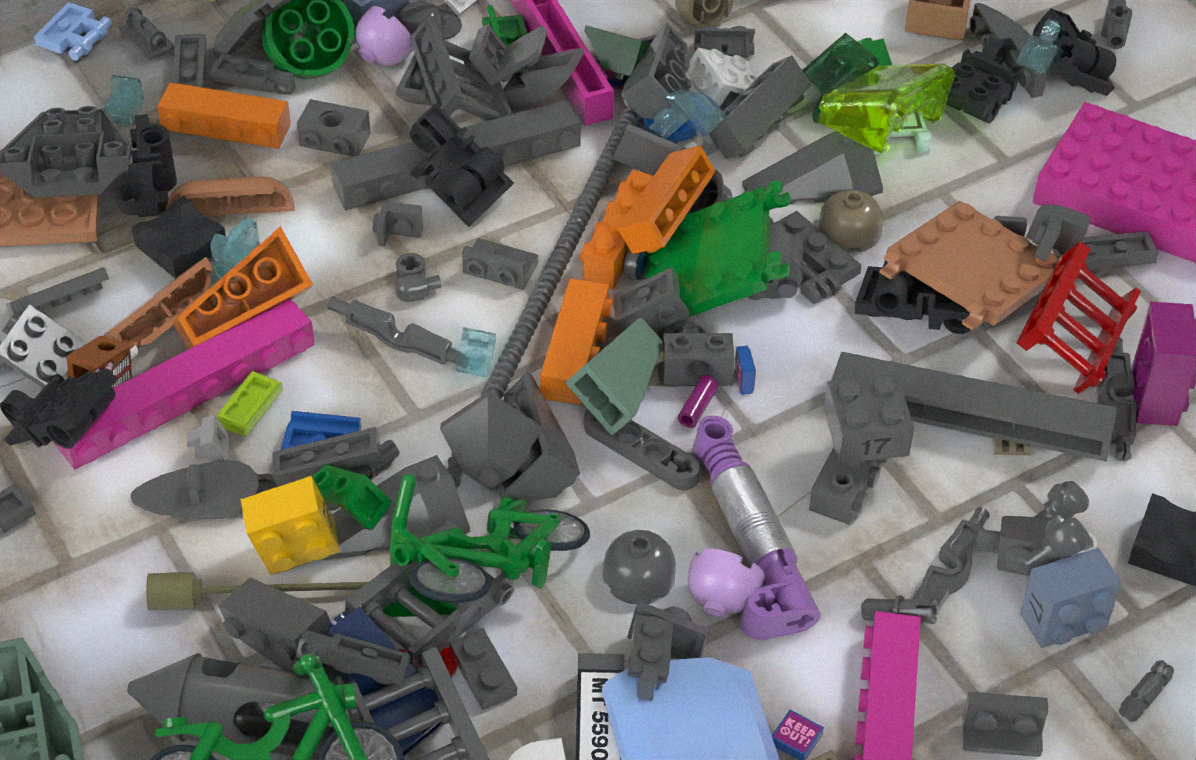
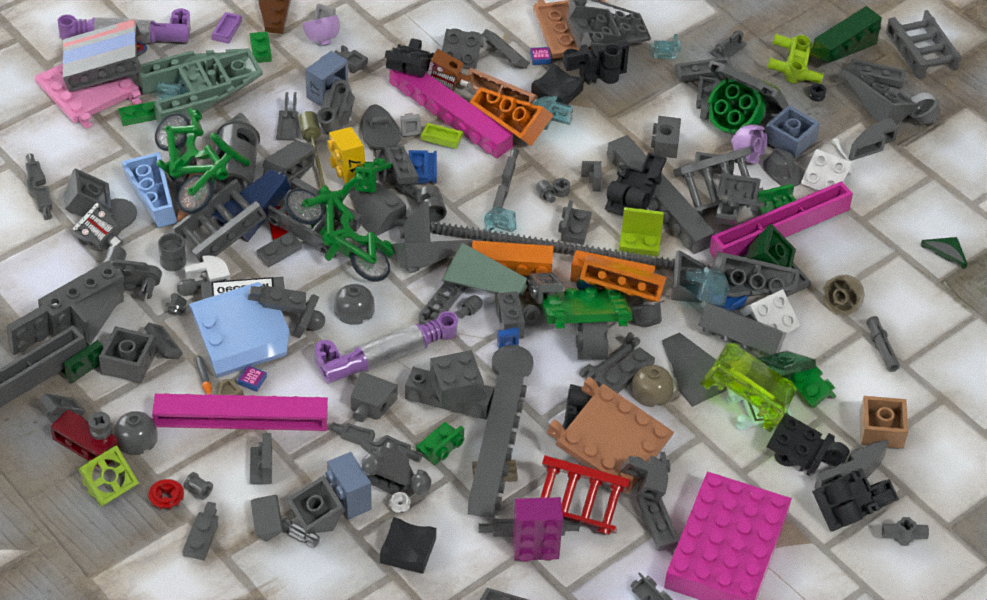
camera: 80 degrees right, 0 degrees up
light blue plate [34,2,112,61] -> none
orange brick [157,82,291,149] -> none
nougat brick [166,176,295,216] -> none
dark grey hinge [296,630,411,686] -> none
magenta hinge [678,375,719,428] -> none
lavender cylinder [688,548,765,618] -> none
dark grey hinge [694,26,755,58] -> none
dark grey axle [861,595,938,624] -> none
clear light blue plate [1016,19,1061,77] -> none
none -> dark grey slope [250,494,284,542]
none -> dark grey arm [276,92,299,141]
none -> dark grey slope [287,475,345,534]
none -> sand blue brick [305,51,348,106]
none -> dark grey piece [317,79,355,135]
none -> dark grey torso [351,371,398,422]
none -> dark grey wheel [416,185,447,223]
none -> green bracket [416,422,465,465]
none -> dark grey cylinder [457,295,483,319]
none -> dark grey tile [492,345,534,377]
none -> tile [530,47,551,65]
none -> lime bracket [619,207,664,257]

